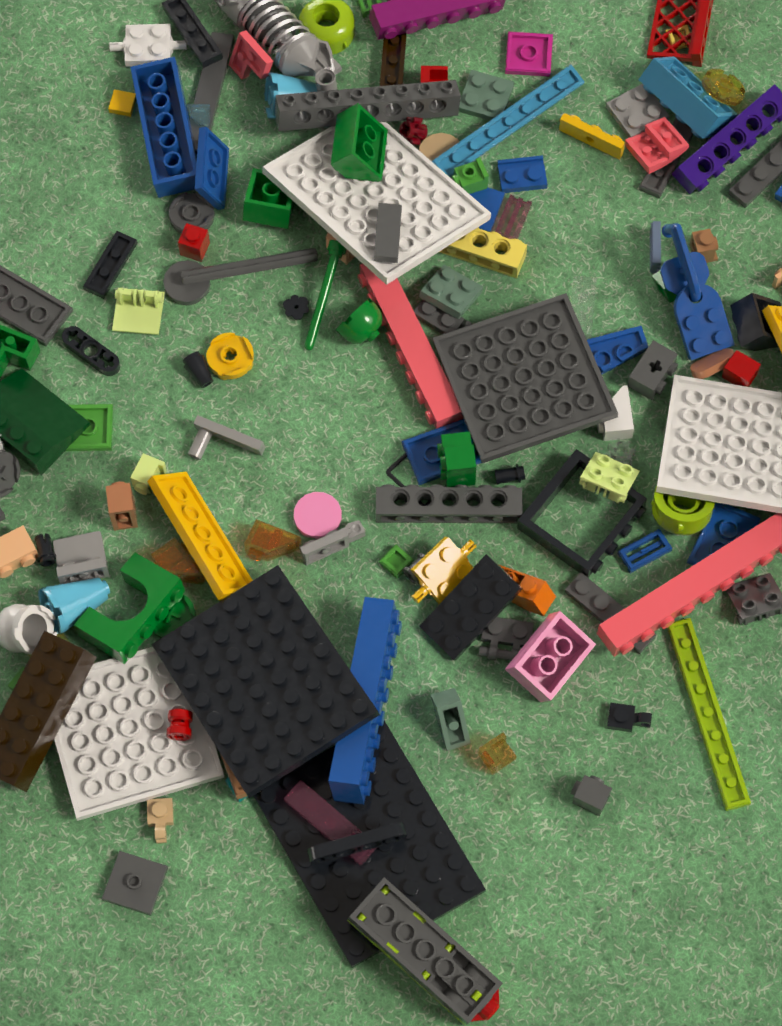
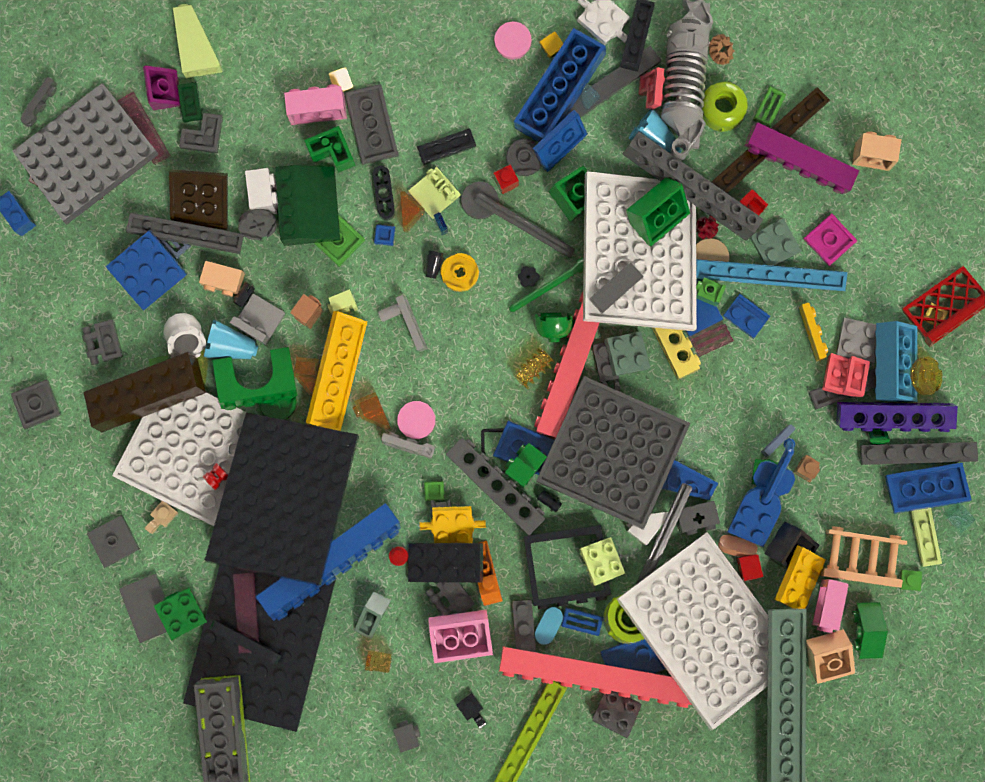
camera: 45 degrees right, 15 degrees up
none -> dark grey tile [119,574,167,643]
none -> green plate [153,587,207,641]
none -> blue tile [374,225,395,246]
none -> red plate [389,547,408,566]
none -> clear orange slope [400,191,425,233]
none -> tile [433,213,448,236]
none -> bright pink tile [494,22,532,60]
none -> clear yellow piece [513,347,555,390]
none -> medium azure tile [535,607,563,645]
none -> dark grey axle [635,483,692,585]
none -> green slope [867,428,890,445]

